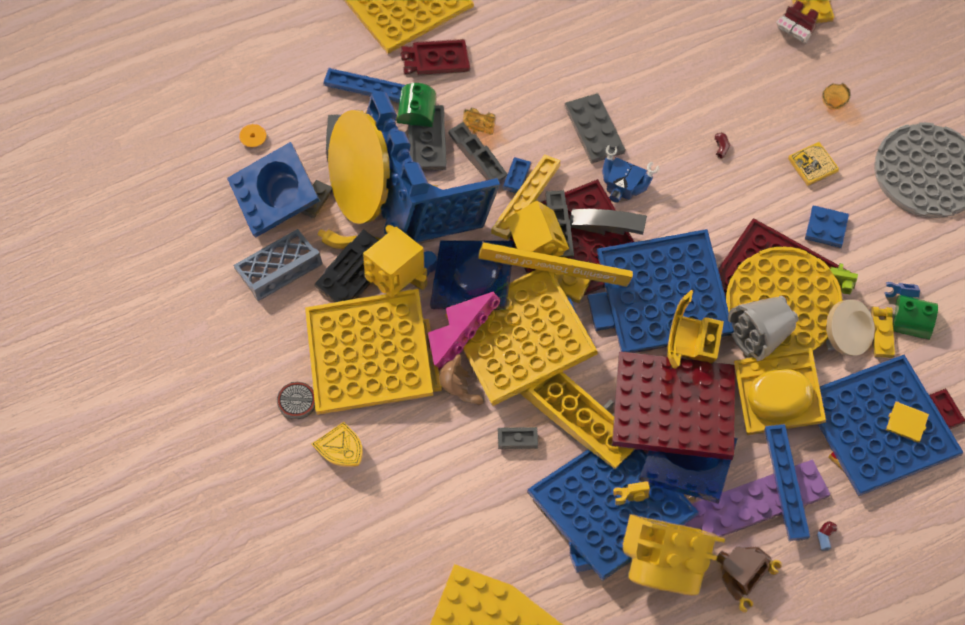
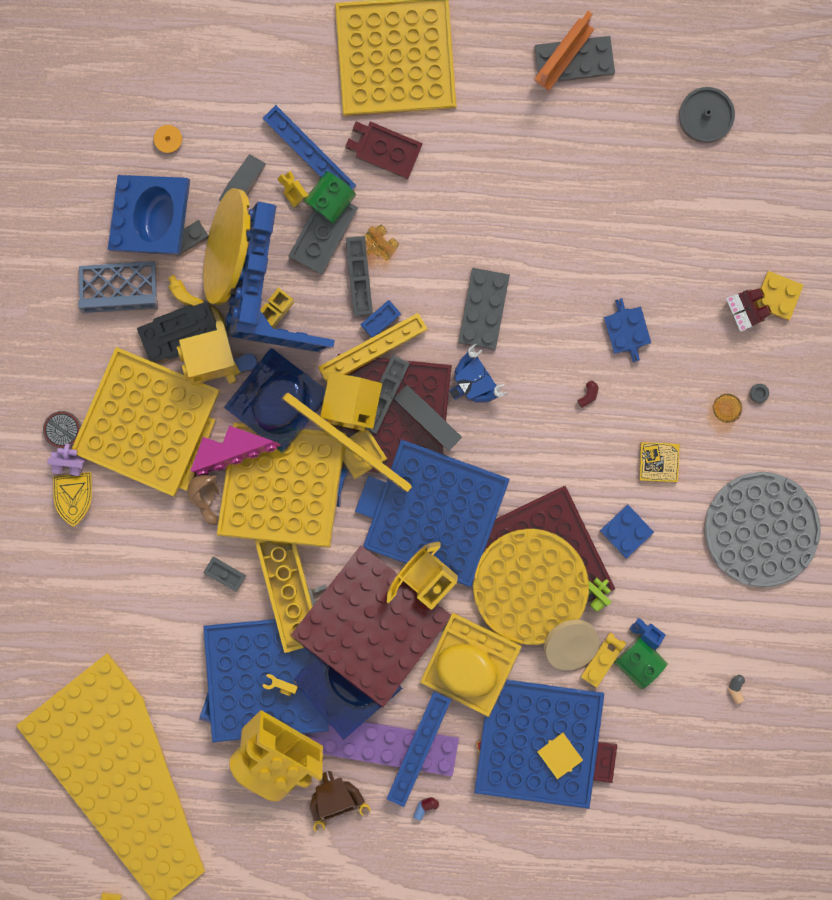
camera: 35 degrees right, 25 degrees up
light grey cone [728,296,798,361] -> none
none -> lavender hips [48,443,86,476]
none -> blue plate [604,298,651,362]
none -> dark grey tile [749,384,769,403]

